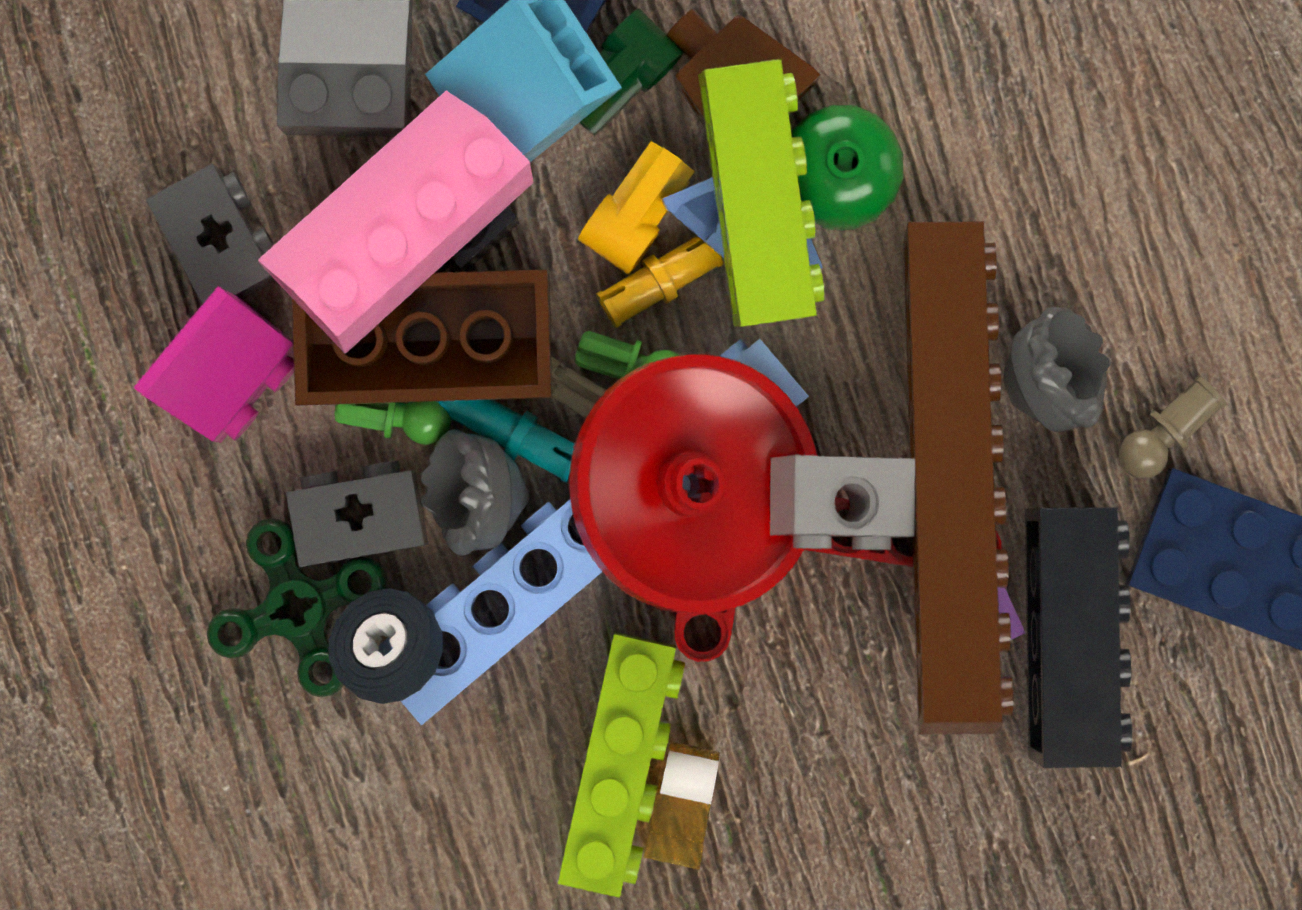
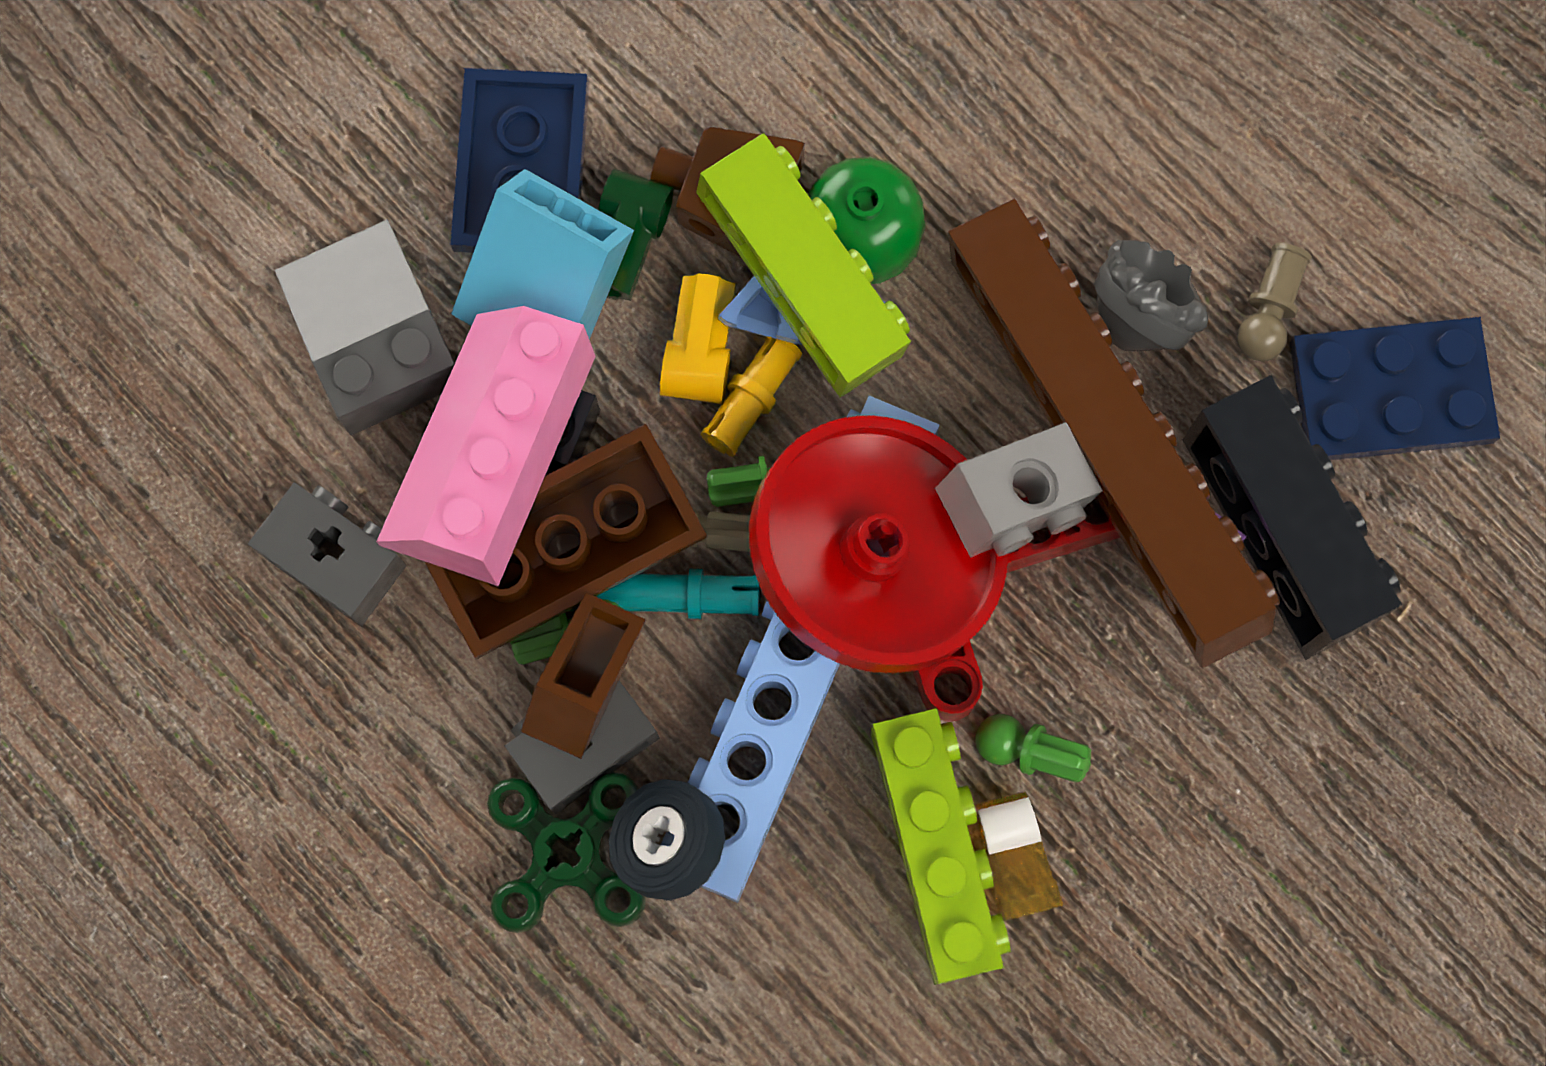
camera: 25 degrees left, 10 degrees down
dark pink slope [133,286,294,443] -> none
dark grey hair [419,429,529,556] -> none
none -> reddish brown slope [521,592,646,759]
none -> bright green axle [975,714,1091,782]

